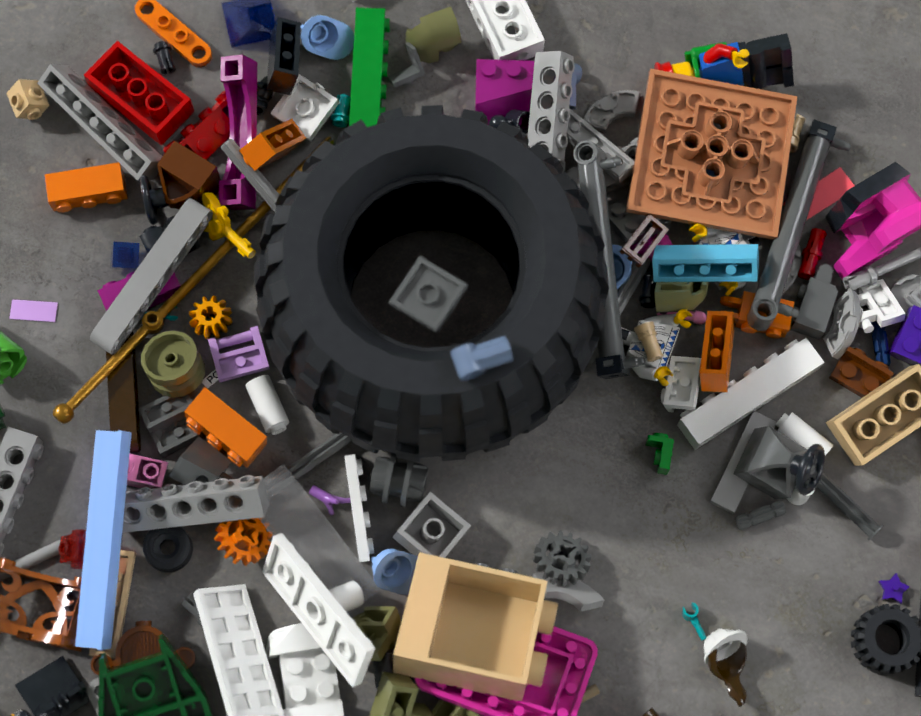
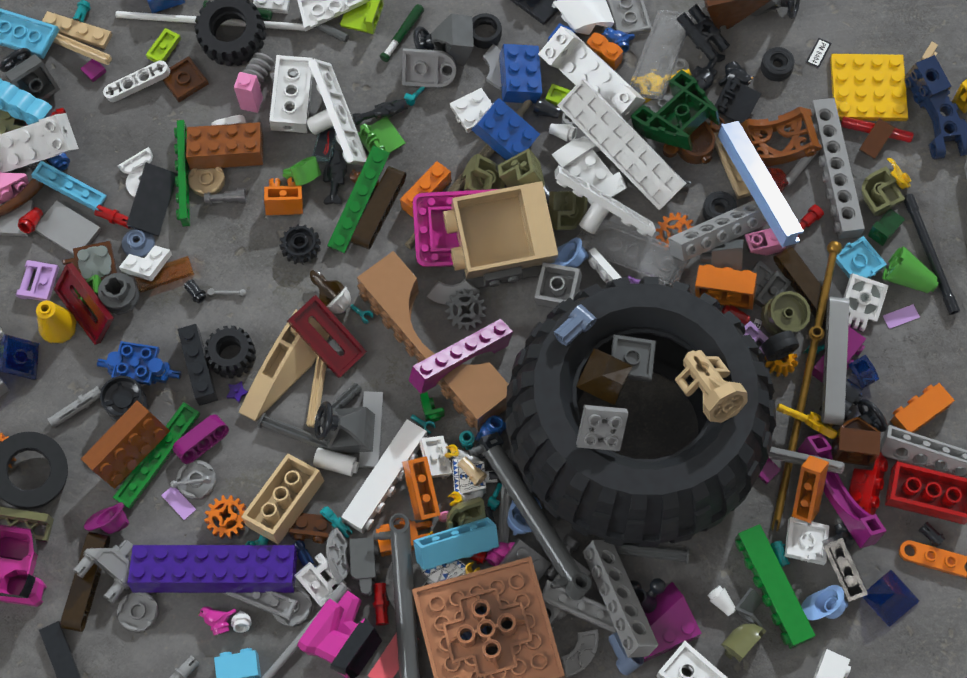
camera: 160 degrees right, 5 degrees down
tile [619,214,669,268] -> none
none -> tan wedge [239,309,330,422]
none -> dark red piece [287,295,367,378]
none -> tan axle [306,355,327,428]
none -> teal piece [320,506,353,538]
none -> medium nougat arch [357,251,509,431]
none -> arch [409,319,513,394]
none -> teal hand [411,414,436,434]
none -> teal pin [459,431,475,450]
none -> blue animal [475,415,506,442]
none -> teal hand [487,483,502,511]
none -> dark brown slope [576,348,633,405]
none -> light grey plate [576,405,628,451]
none -> tan piece [675,350,748,423]
none -> white cone [707,585,736,616]
none -> red cone [722,304,750,326]
none -> black tyre [761,330,799,361]
none -> red piece [798,204,824,238]
none -> medium azure plate [836,236,887,279]
none -> white piece [843,274,889,331]

